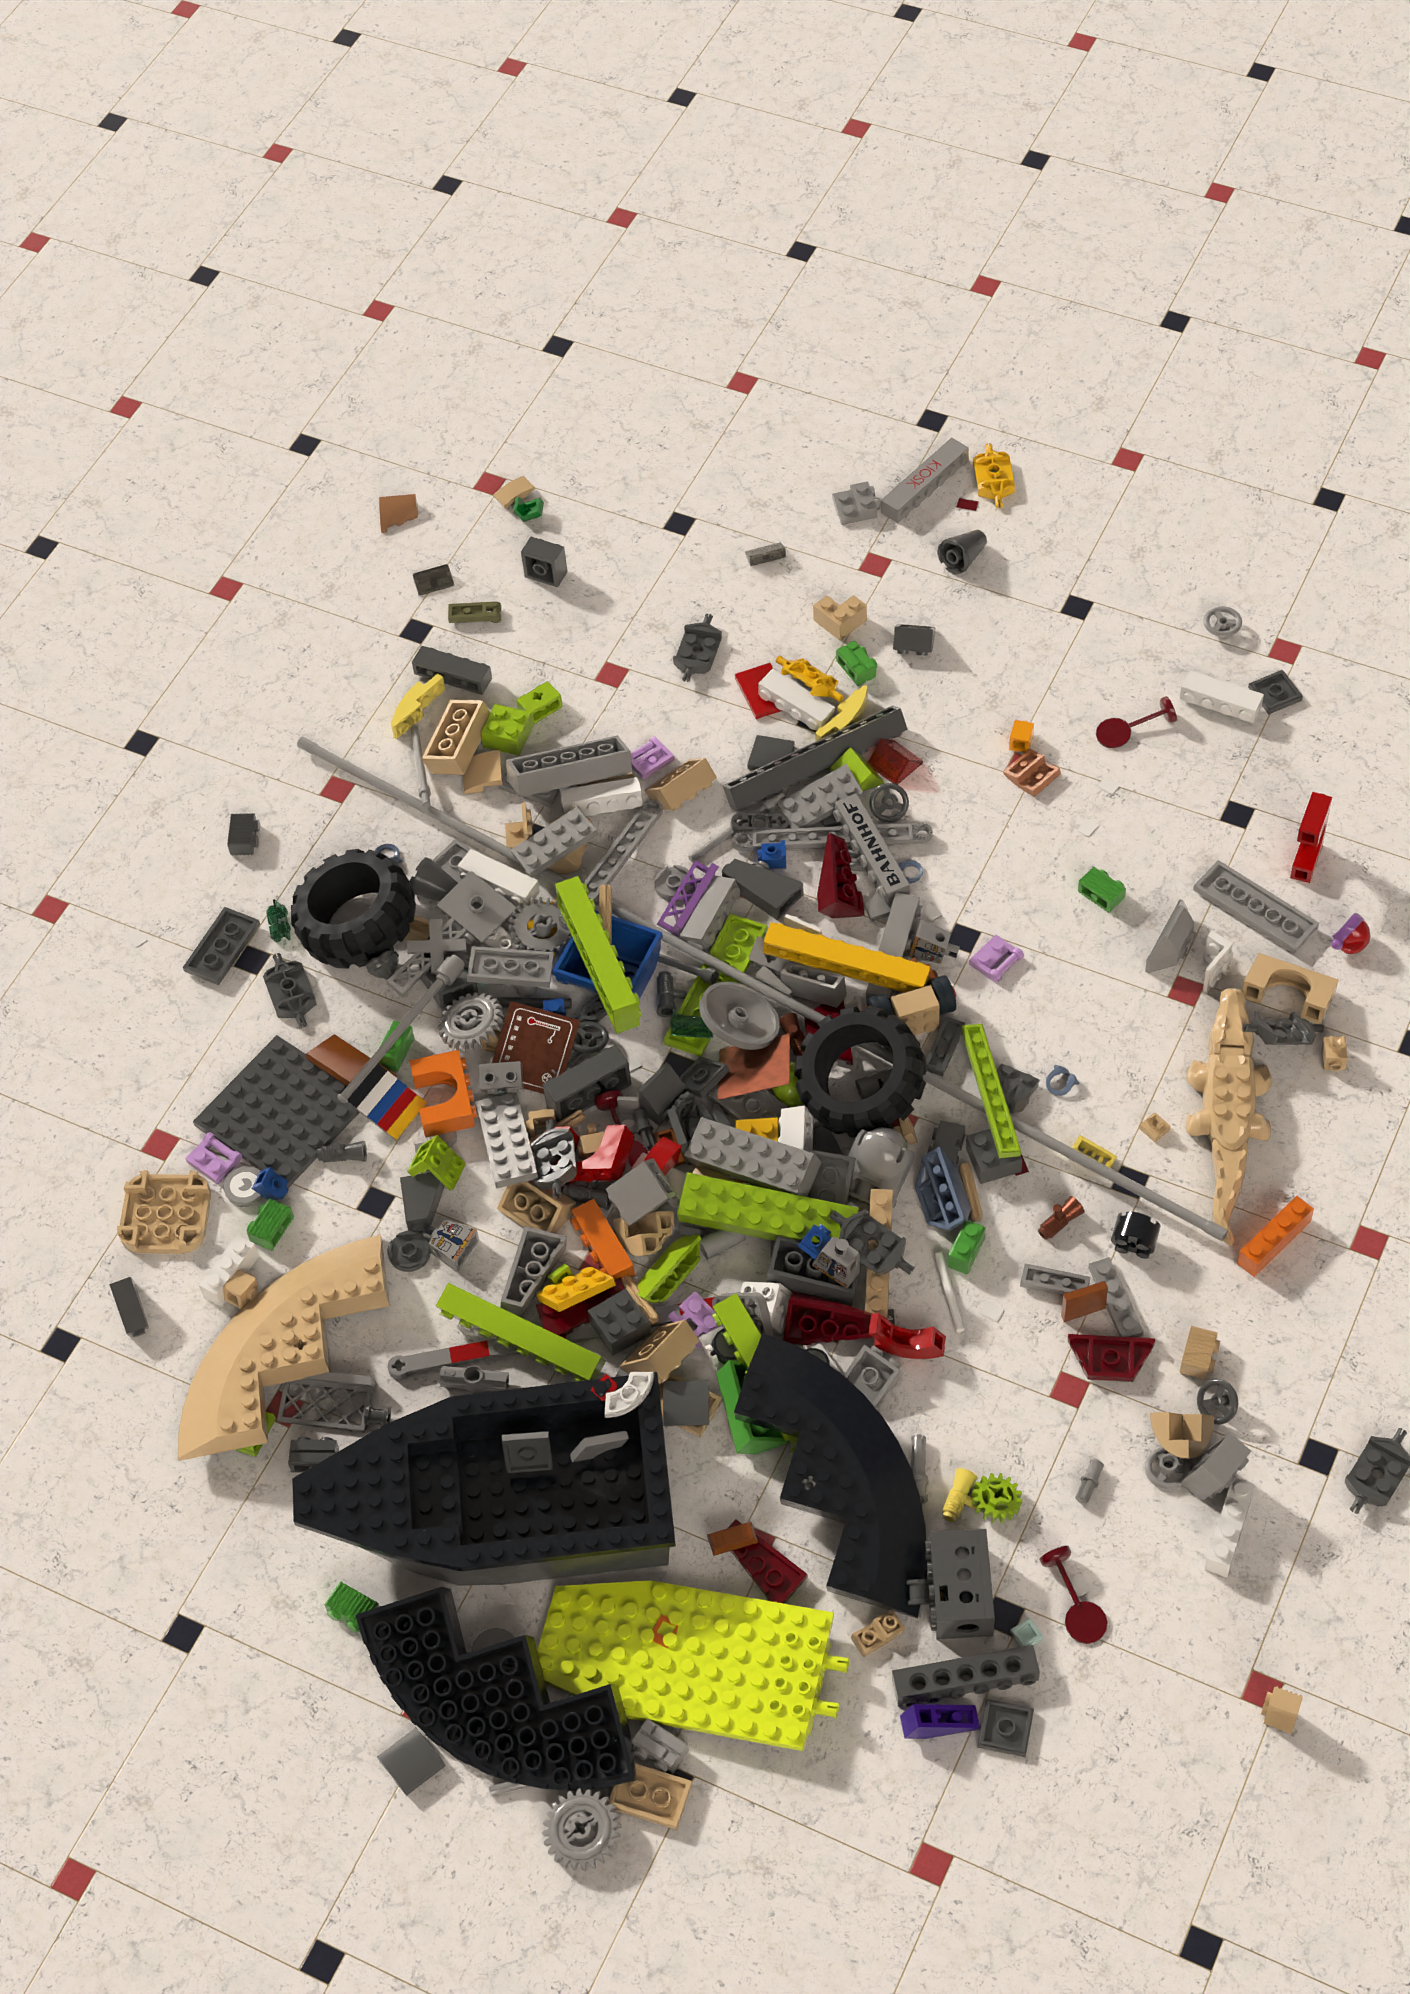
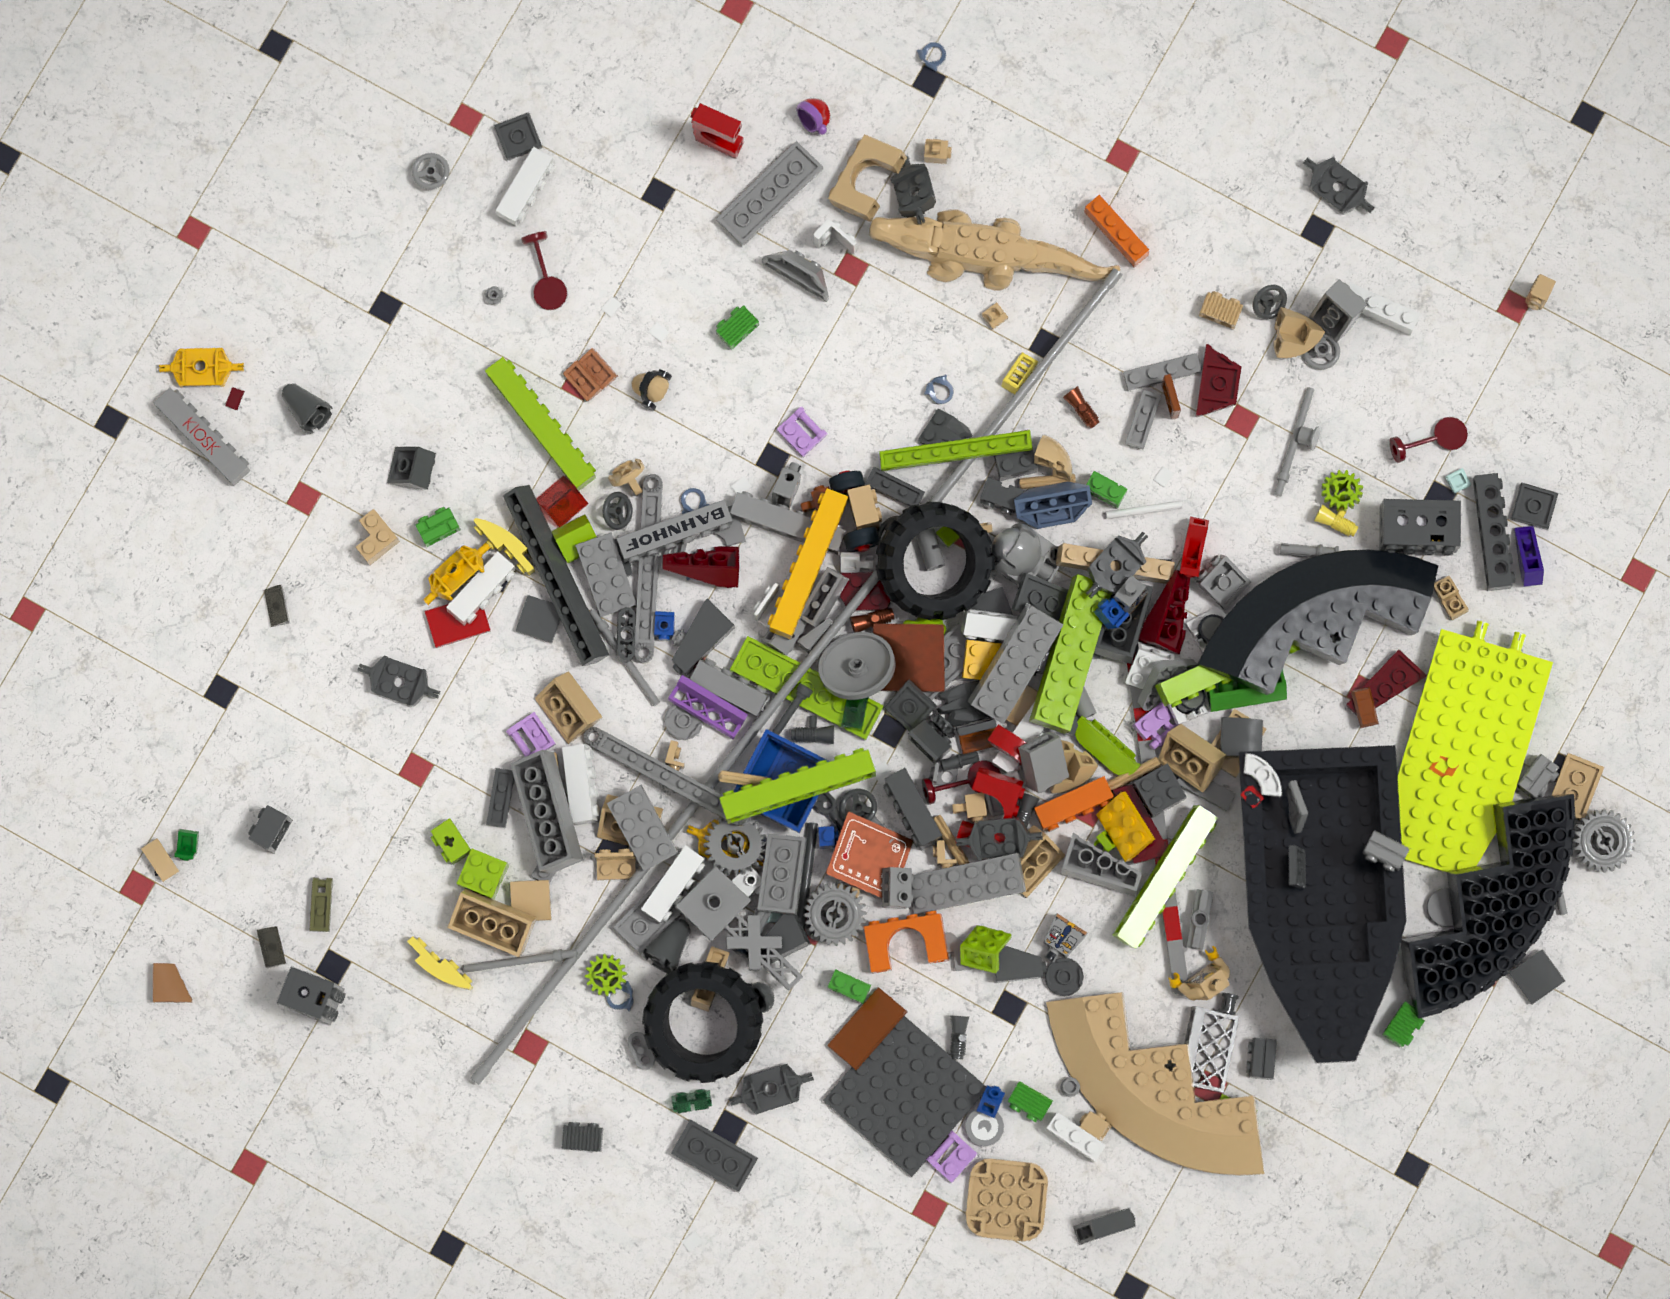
camera: 85 degrees left, 25 degrees up
flag [337,955,465,1141] -> none
dark grey brick [412,646,492,695] -> none
light grey plate [832,481,880,525] -> none
dark grey bush [907,1579,929,1605] -> none
light orange brick [1009,720,1034,753] -> none
light grey axle [1075,1459,1104,1504] -> none
black brick [1111,1211,1161,1259] -> none
none -> dark grey piece [277,966,346,1025]
none -> light grey plate [485,286,503,305]
none -> lime brick [485,357,596,491]
none -> dark grey plate [486,768,514,828]
none -> lime gear [585,954,627,996]
none -> tan tile [608,459,644,496]
none -> cap [632,369,672,411]
none -> tan bracket [665,740,685,771]
none -> tan brick [1034,435,1072,481]
none -> light grey plate [1060,1077,1080,1097]
none -> tan torso [1168,946,1230,1001]
none -> light grey bar [1274,387,1314,497]
none -> light grey piece [1297,426,1320,451]
none -> light grey brick [1363,831,1410,872]

